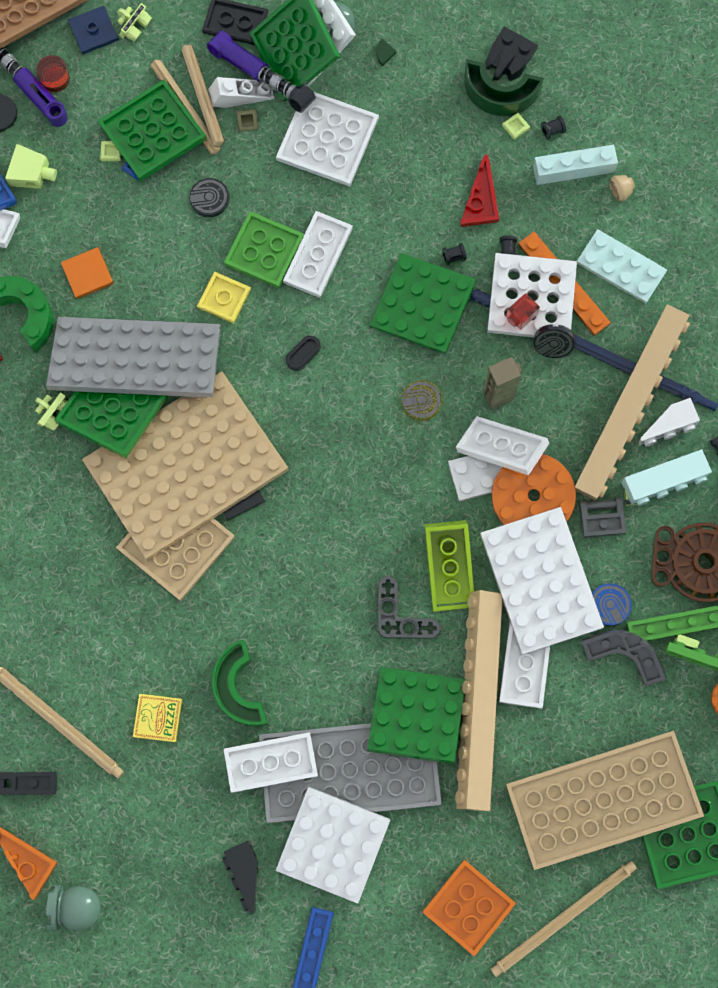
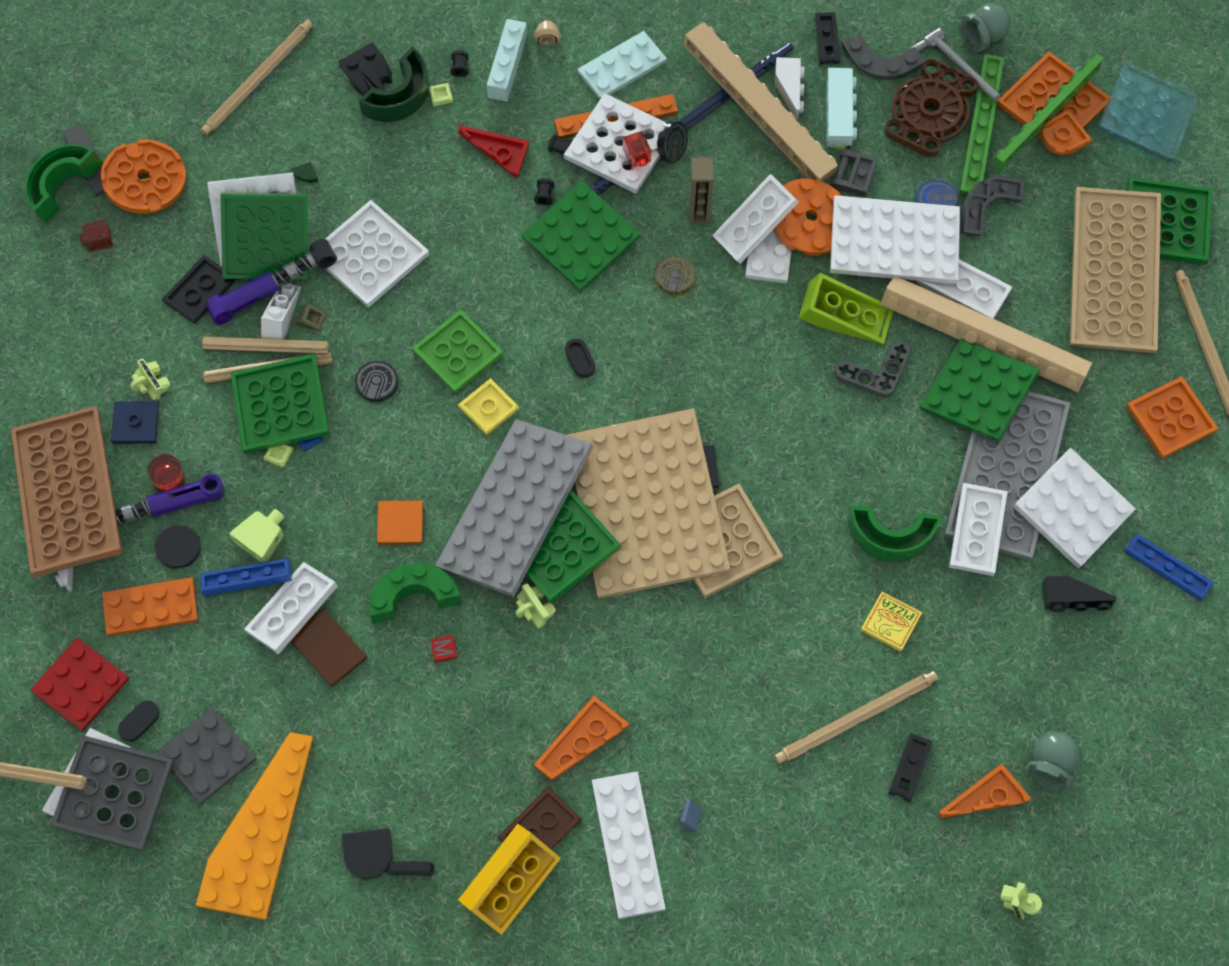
camera: 70 degrees left, 10 degrees down
white plate [283,211,353,298] -> none
yellowish green tile [674,635,699,650] -> none

